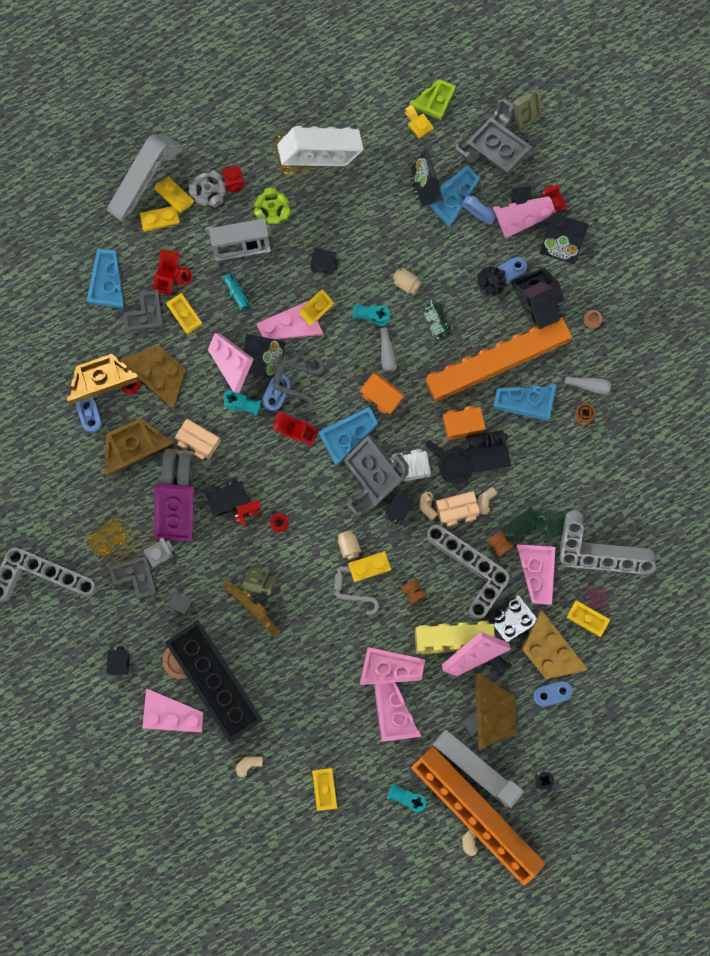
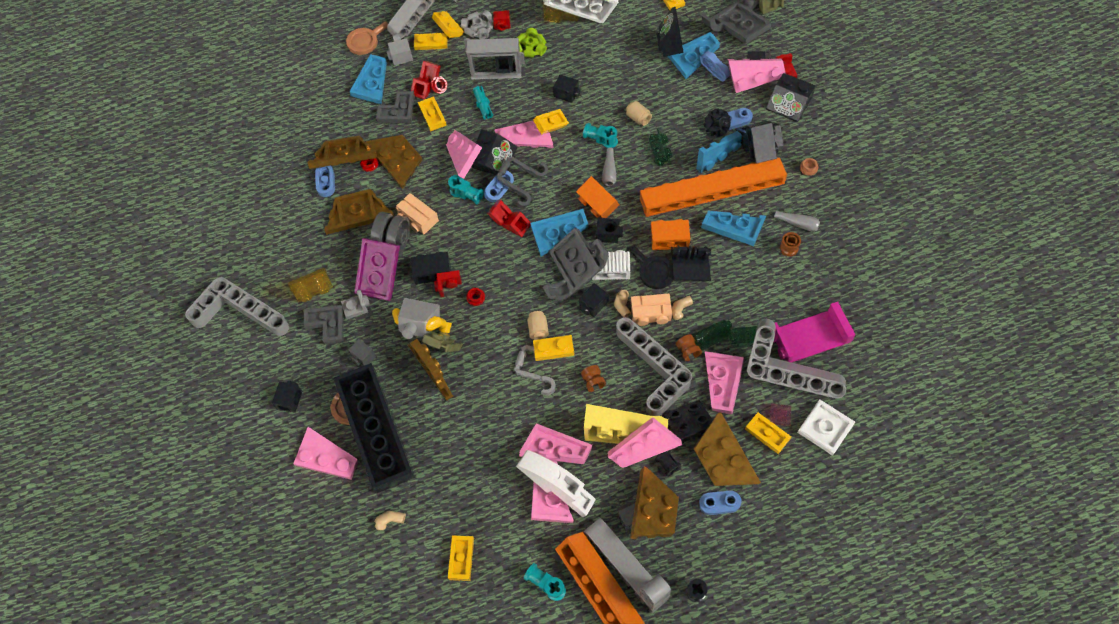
camera: 15 degrees right, 15 degrees down
none -> nougat piece [346,21,388,55]
none -> light grey brick [387,34,413,65]
none -> light grey torso [392,298,452,339]
none -> white slope [516,450,596,517]
none -> black brick [596,218,623,244]
none -> dark azure wing [696,131,742,173]
none -> dark pink panel [770,302,855,363]
none -> white plate [797,400,855,456]

